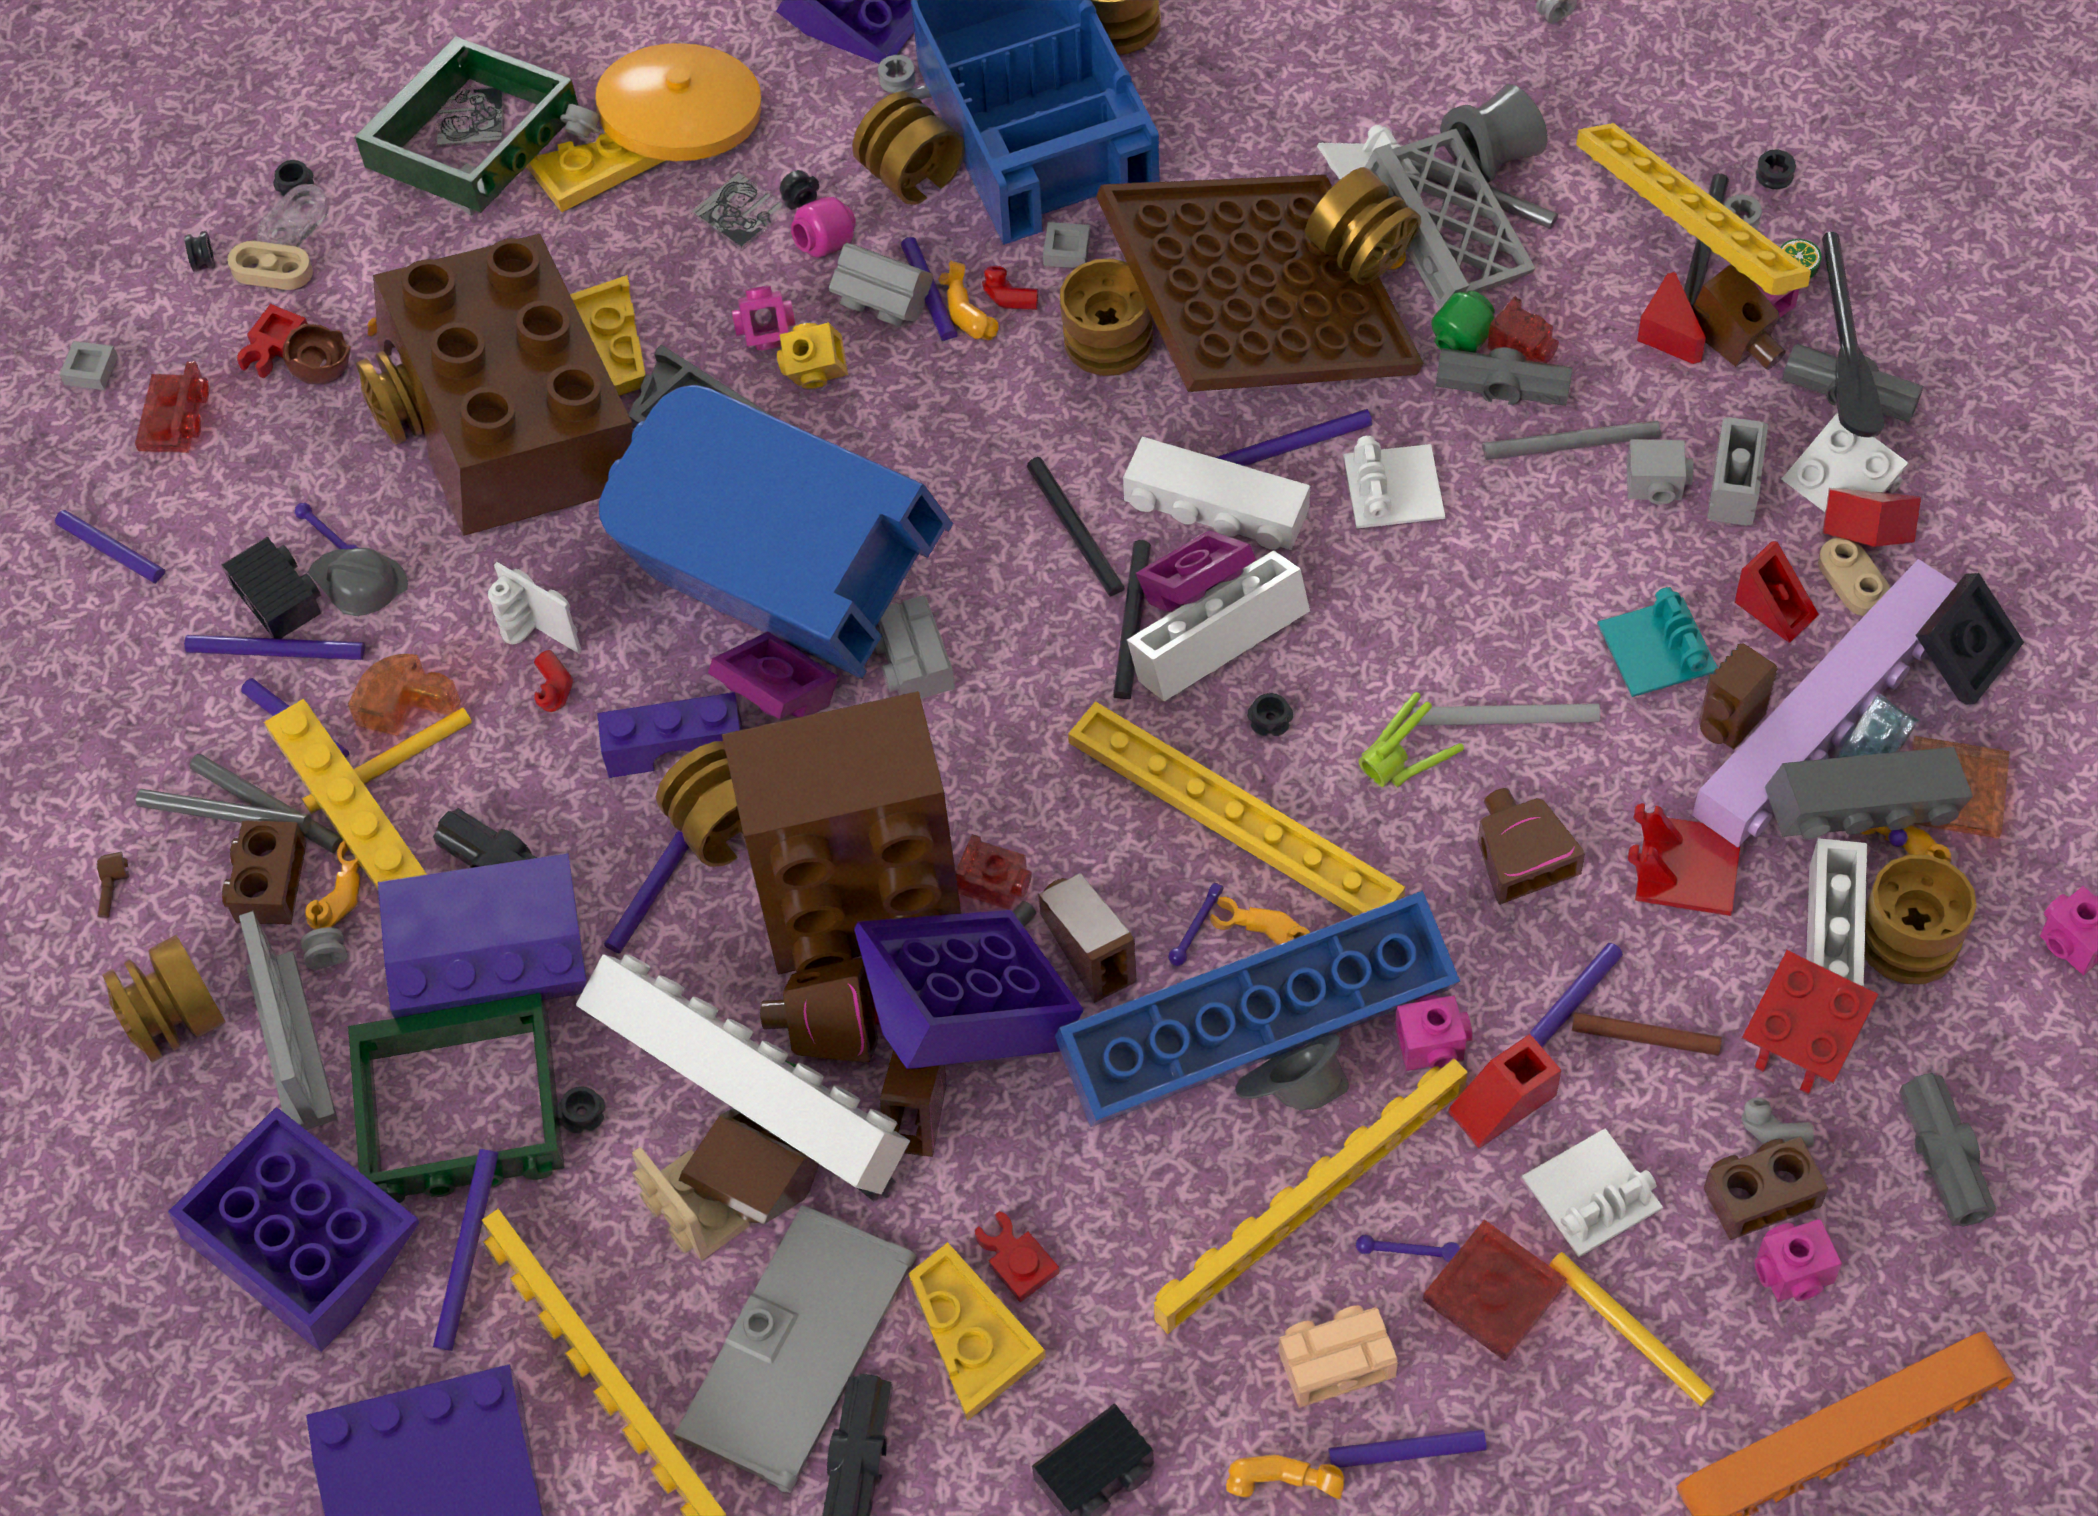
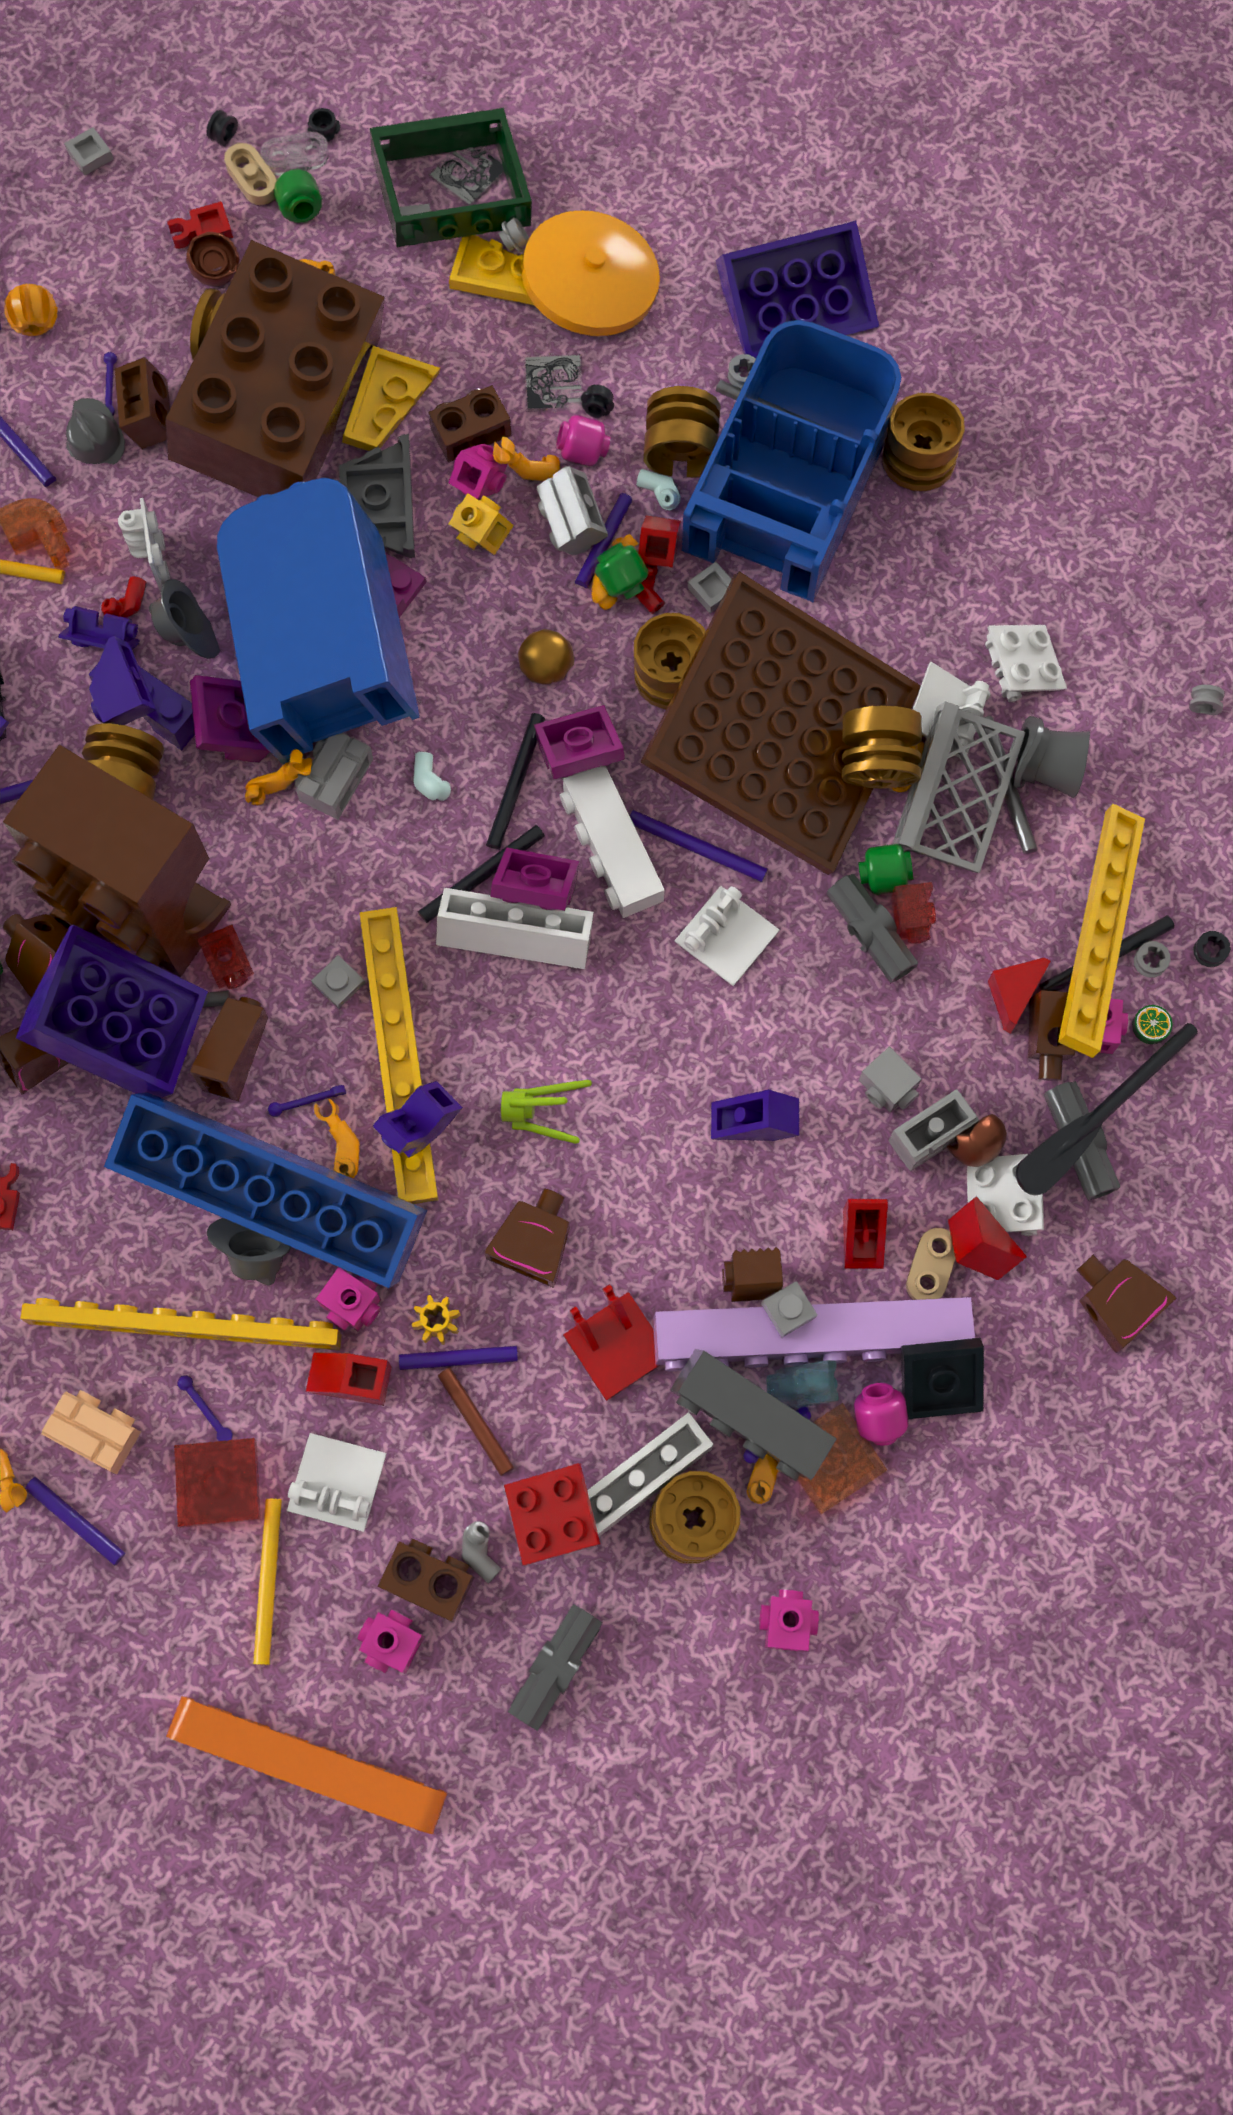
camera: 40 degrees right, 15 degrees up
clear red bracket [135,361,209,453] -> none
black brick [221,536,321,639] -> none
black plate [1247,693,1293,736] -> none
light grey bar [1412,704,1600,726] -> none
flat silver bar [1482,420,1661,460] -> none
teal hinge [1597,587,1718,697] -> none
none -> light orange piece [4,284,58,336]
none -> dark purple hinge [58,606,140,650]
none -> dark purple slope [89,636,156,725]
none -> reddish brown brick [115,357,170,449]
none -> dark grey piece [149,579,220,659]
none -> light orange arm [245,749,312,805]
none -> green head [274,169,322,223]
none -> light grey plate [311,955,365,1009]
none -> dark purple brick [373,1081,463,1157]
none -> yellow gear [412,1295,461,1345]
none -> light aqua arm [414,752,451,801]
none -> reddish brown brick [428,385,512,463]
none -> light orange arm [493,437,560,481]
none -> pearl gold hair [518,629,575,685]
none -> magenta plate [534,705,625,779]
none -> green head [595,542,649,600]
none -> light aqua arm [636,469,680,510]
none -> red brick [638,515,681,568]
none -> dark purple slope [711,1089,799,1141]
none -> light grey plate [761,1281,817,1338]
none -> dark pink head [854,1383,909,1446]
none -> copper hair [946,1114,1007,1167]
none -> white hinge [985,625,1067,702]
none -> reddish brown torso [1076,1254,1177,1353]

